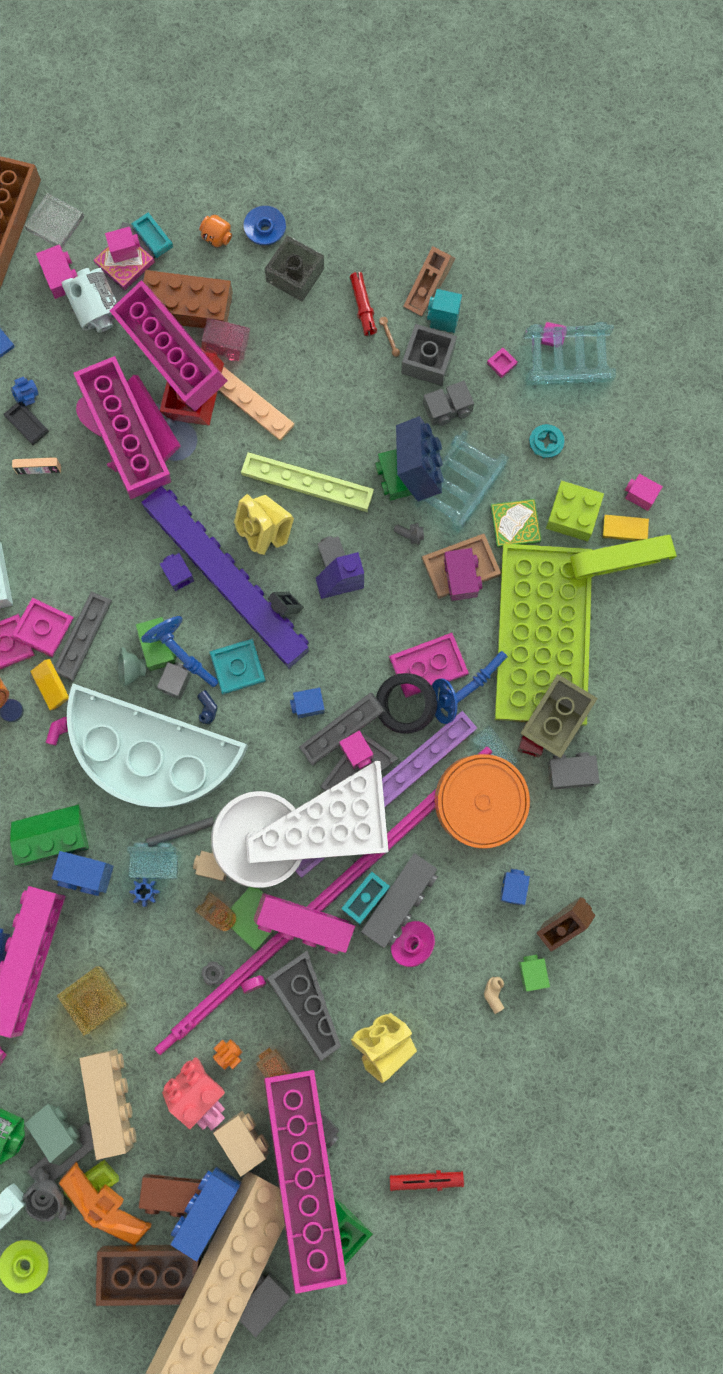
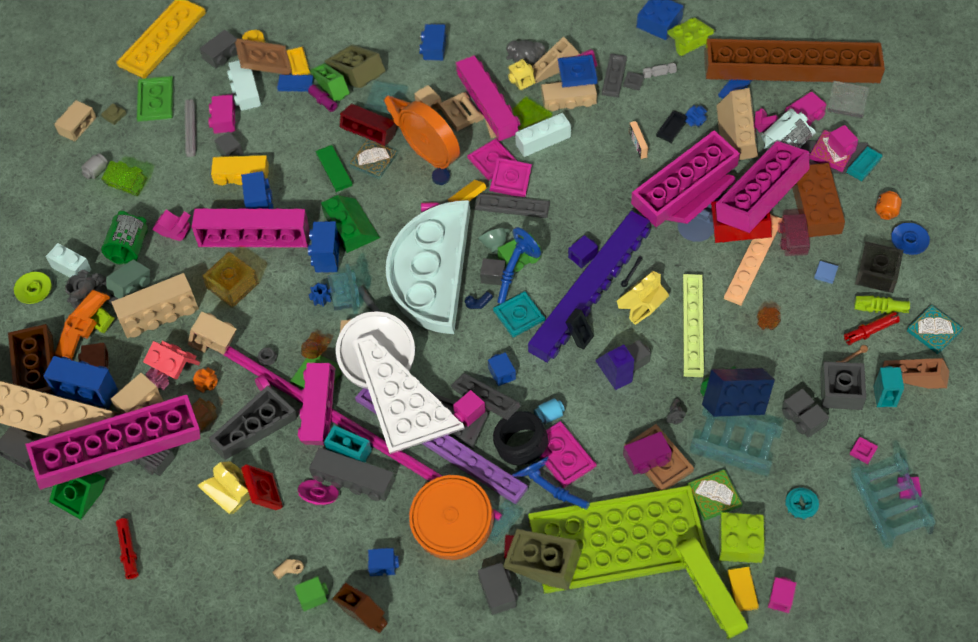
camera: 80 degrees right, 20 degrees down
none -> tan brick [188,311,236,355]
none -> red tile [241,464,283,510]
none -> medium azure brick [533,398,565,424]
none -> black hinge [621,256,643,287]
none -> tan slope [717,88,758,160]
none -> dark pink piece [754,108,778,133]
none -> clear orange gear [757,307,781,330]
none -> medium blue tile [814,261,838,284]
none -> lime hinge [854,295,910,314]
none -> tile [907,305,963,354]

